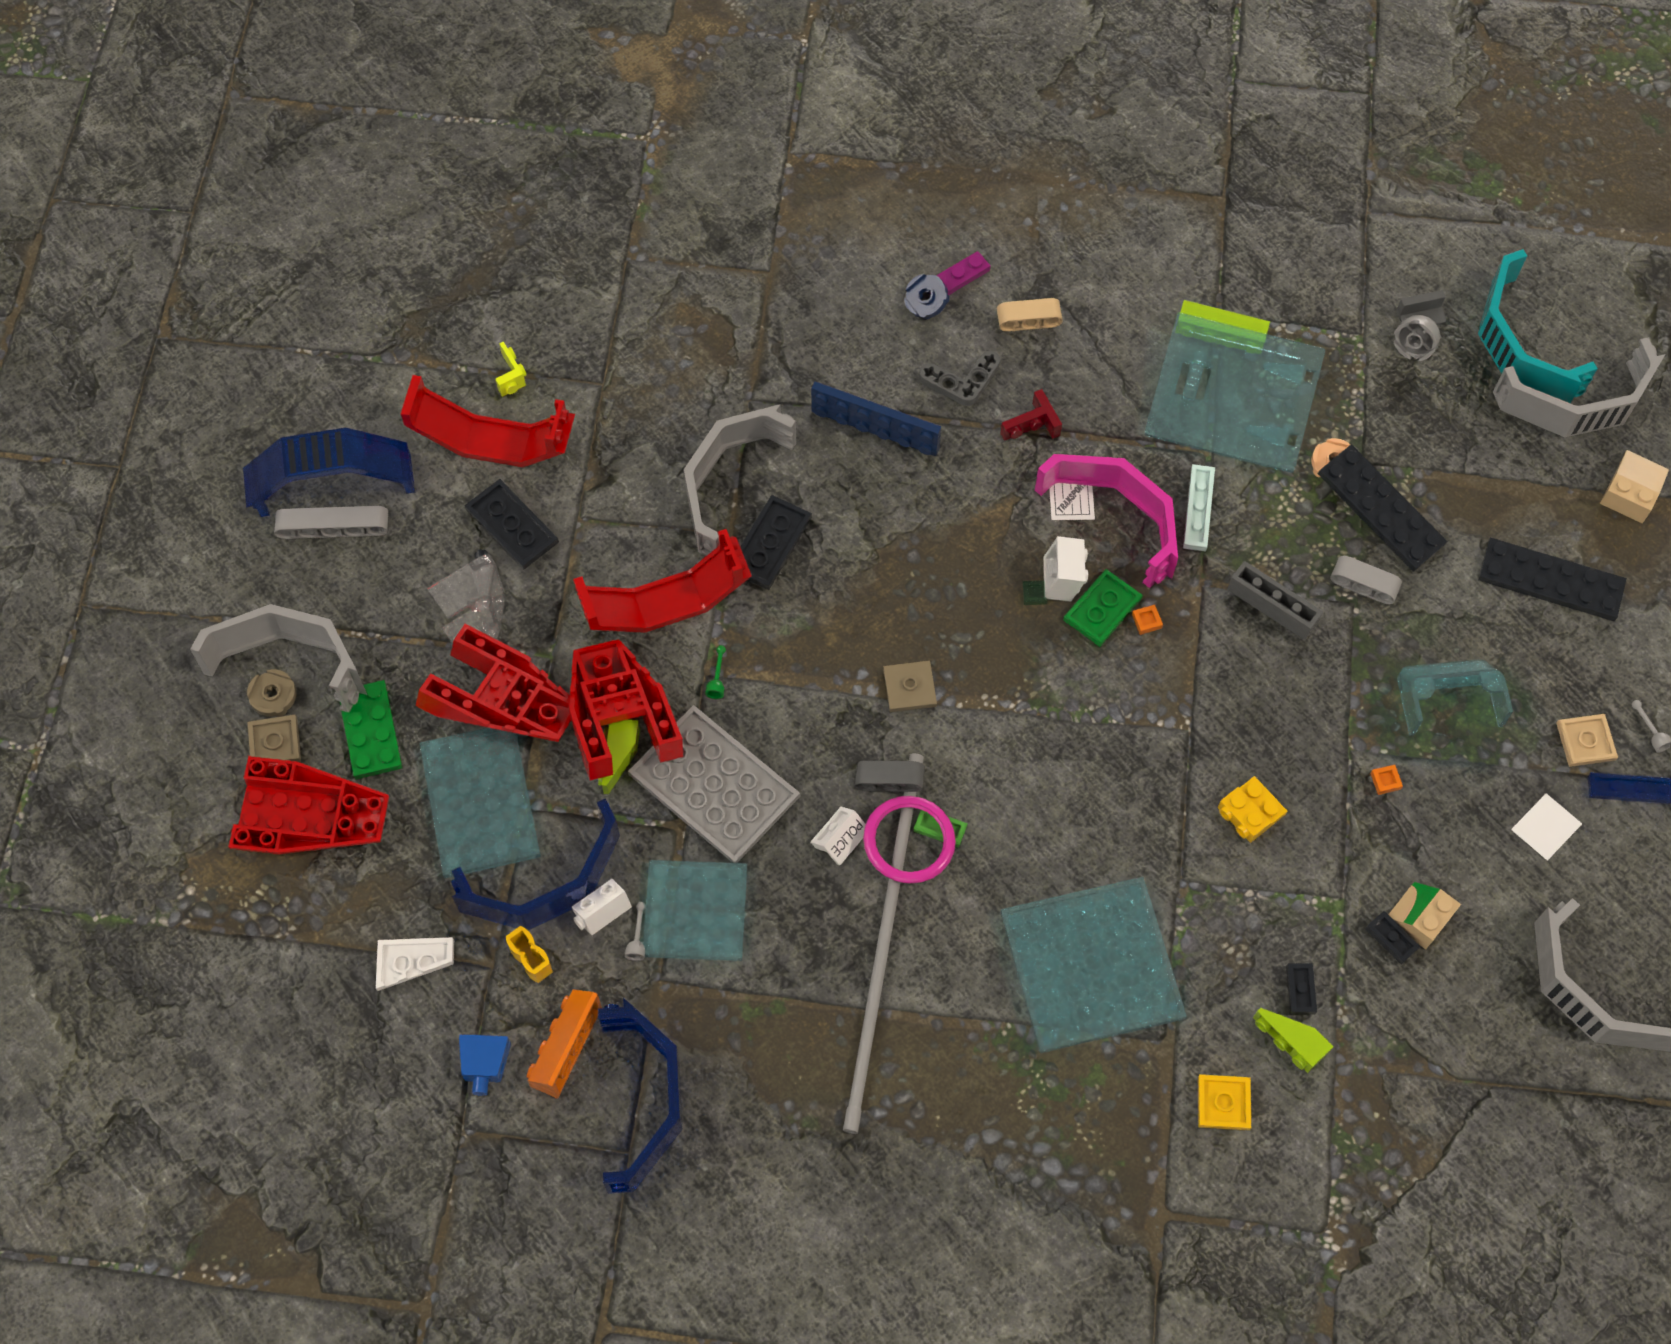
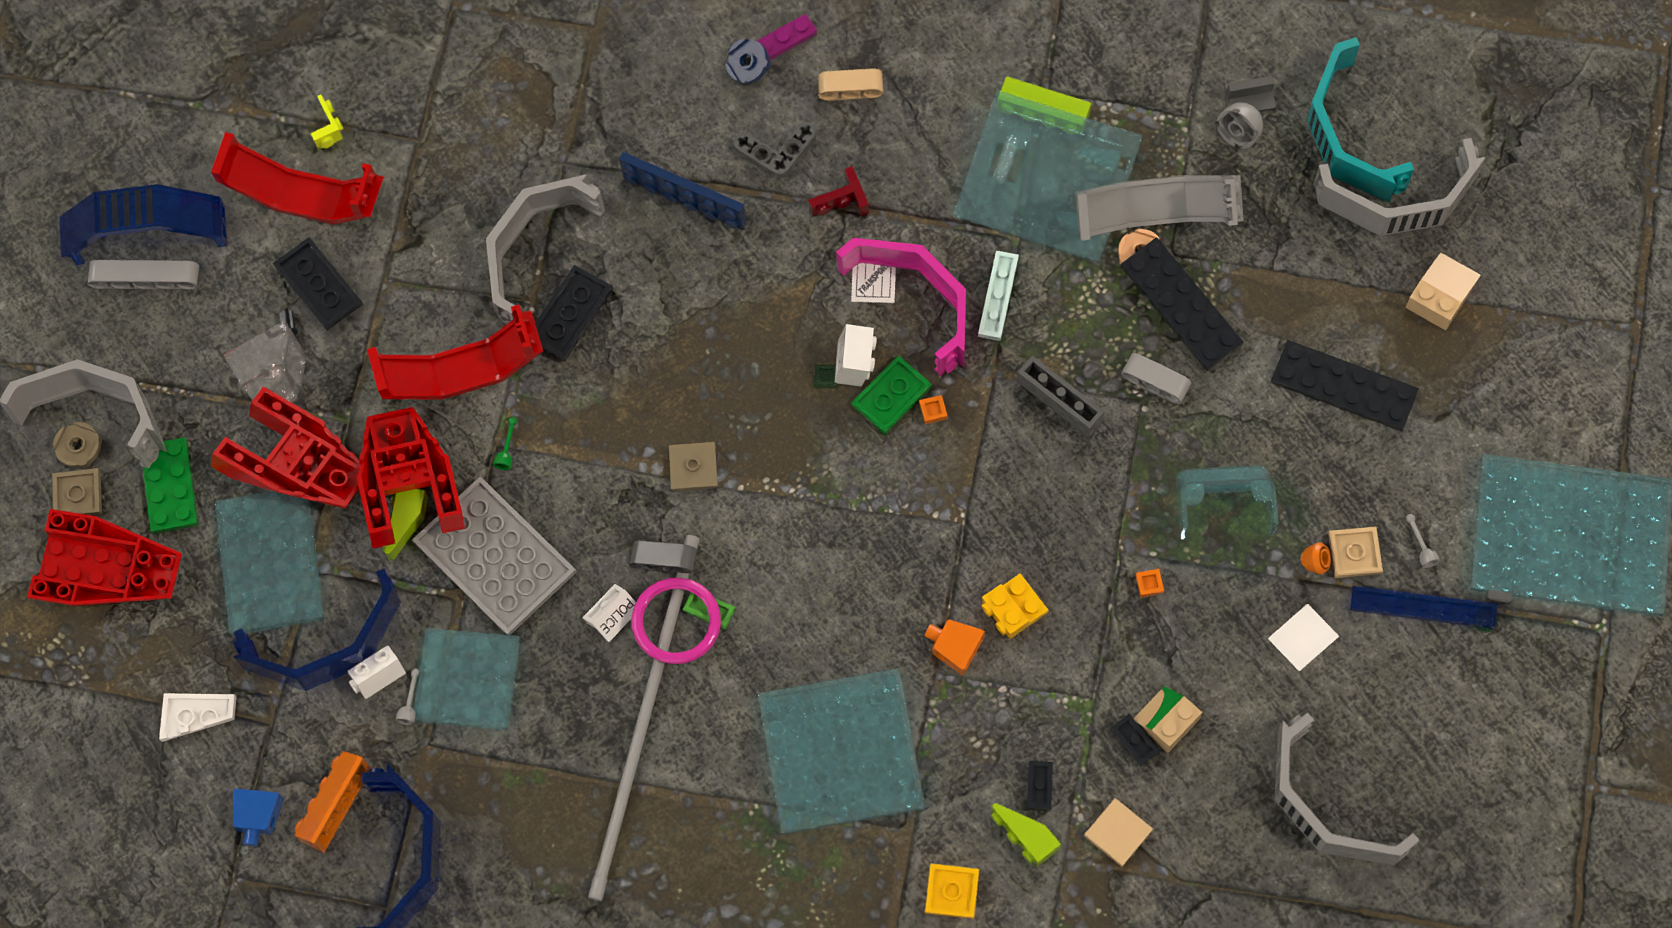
camera: 10 degrees right, 5 degrees up
yellow brick [506,926,553,983] -> none
none -> orange torso [925,620,985,676]
none -> light grey panel [1075,175,1244,240]
none -> tan tile [1084,798,1153,867]
none -> orange cone [1301,542,1331,575]

